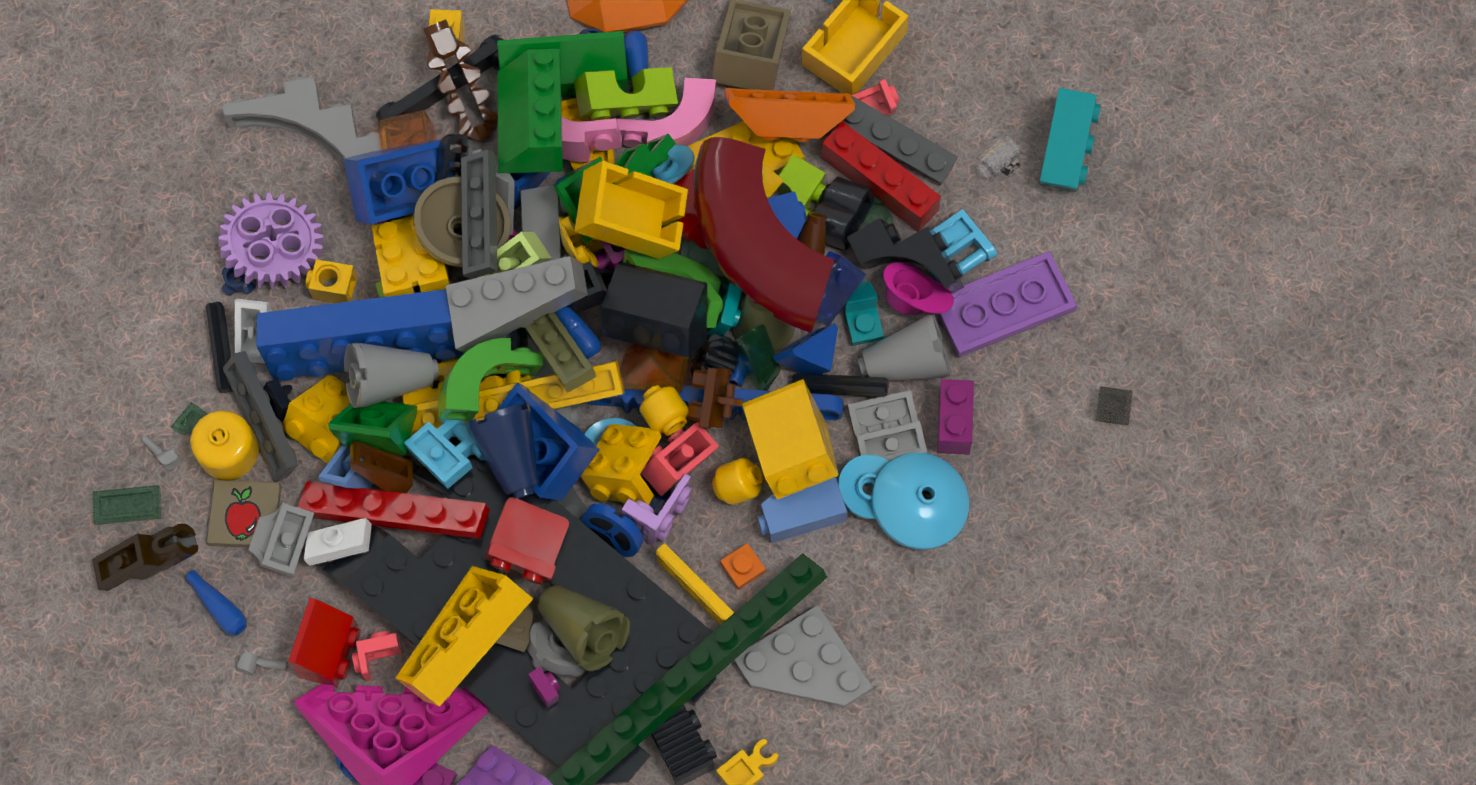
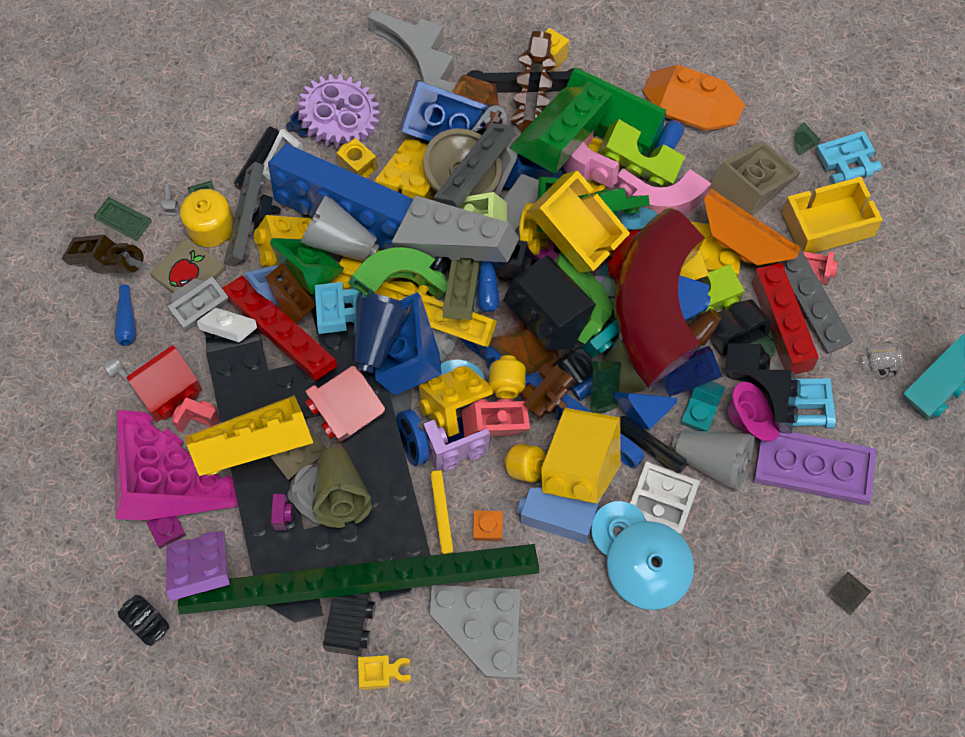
camera: 35 degrees right, 5 degrees down
magenta brick [937,379,974,455] -> none

